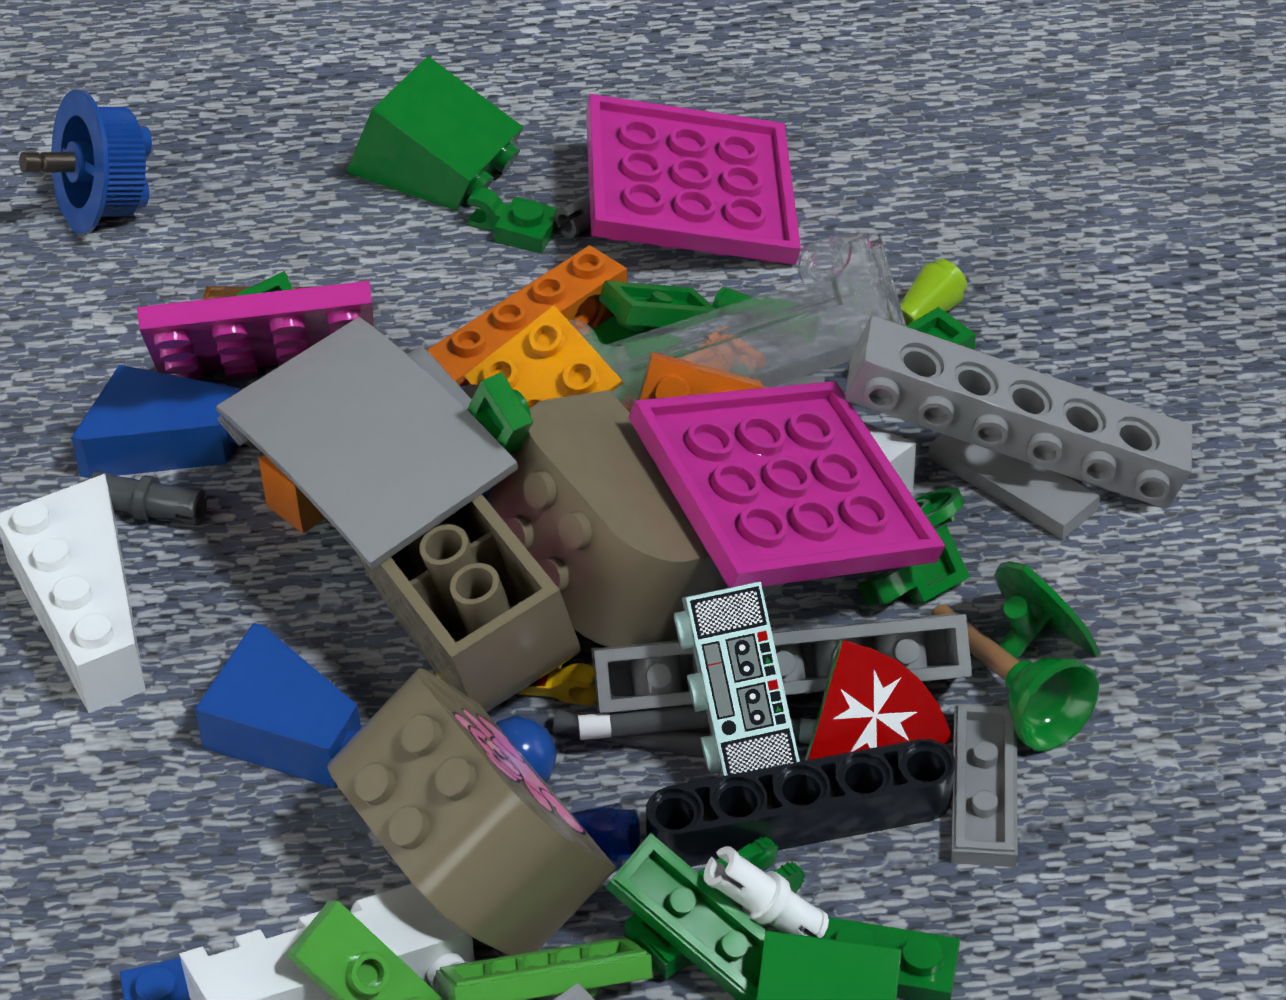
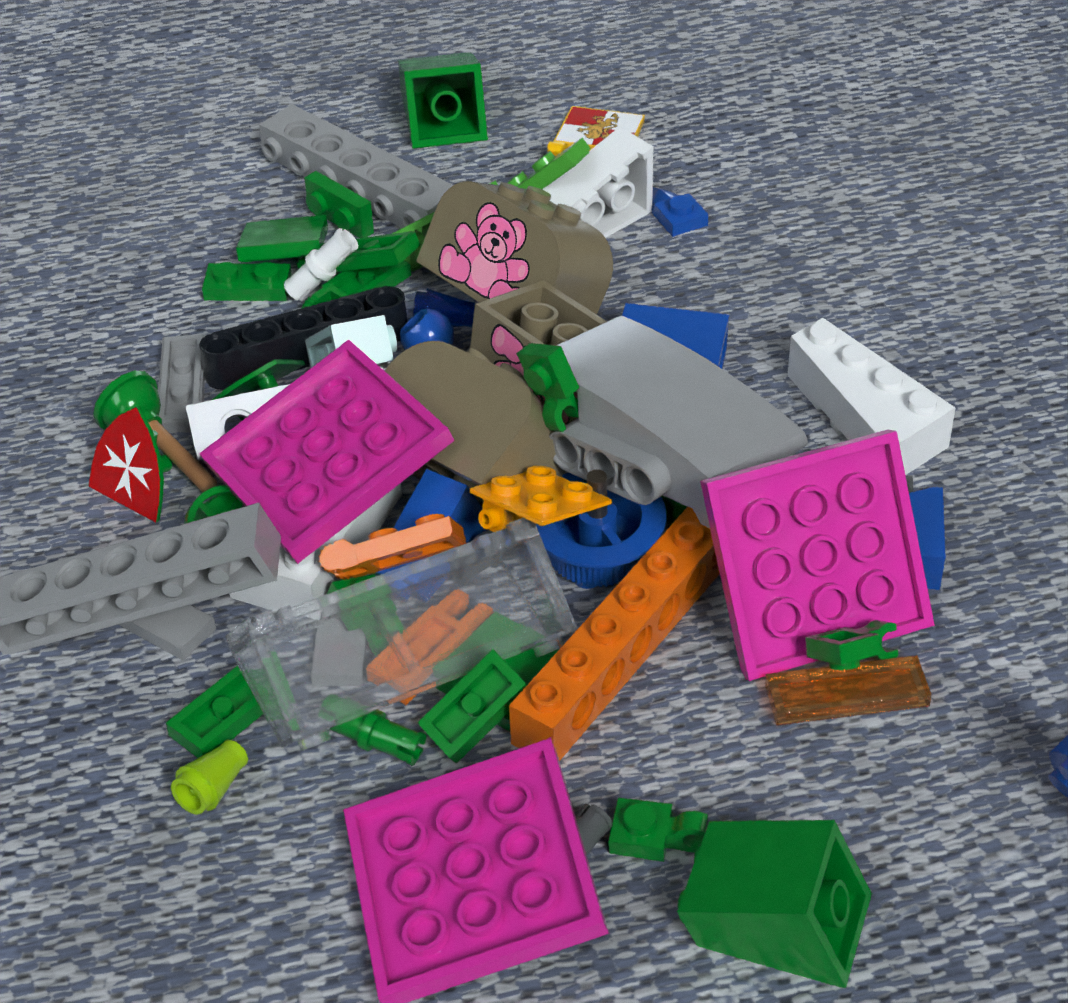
camera: 170 degrees right, 0 degrees up
none -> blue piece [400,308,454,350]

